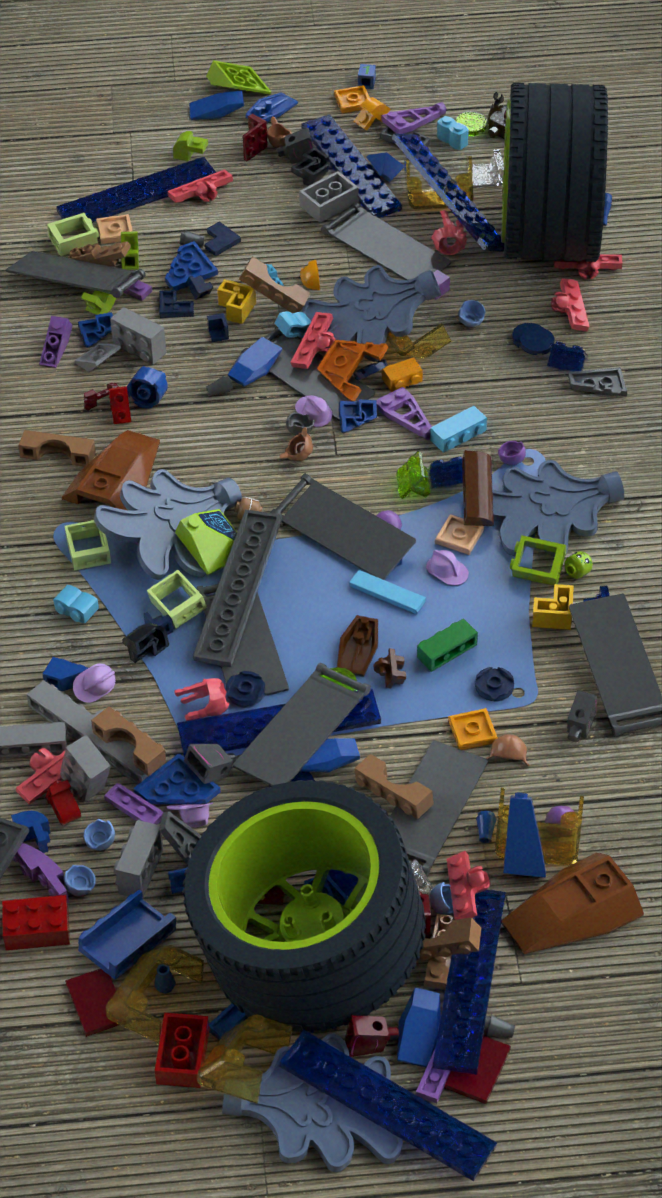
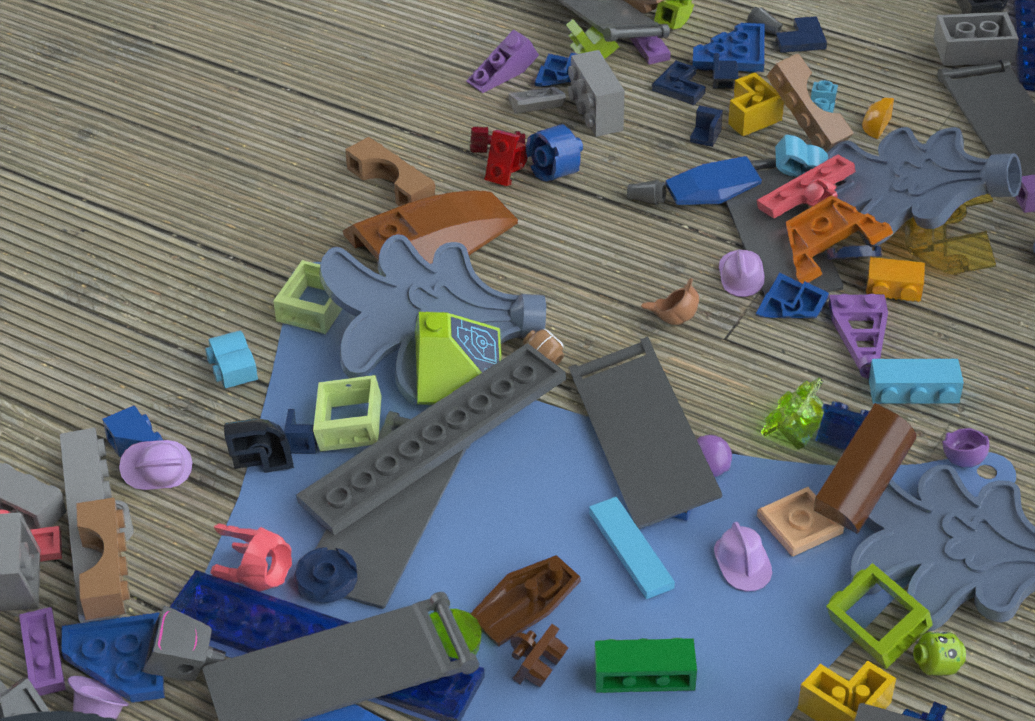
camera: 35 degrees right, 5 degrees down
dark grey hair [286,413,315,435] -> none

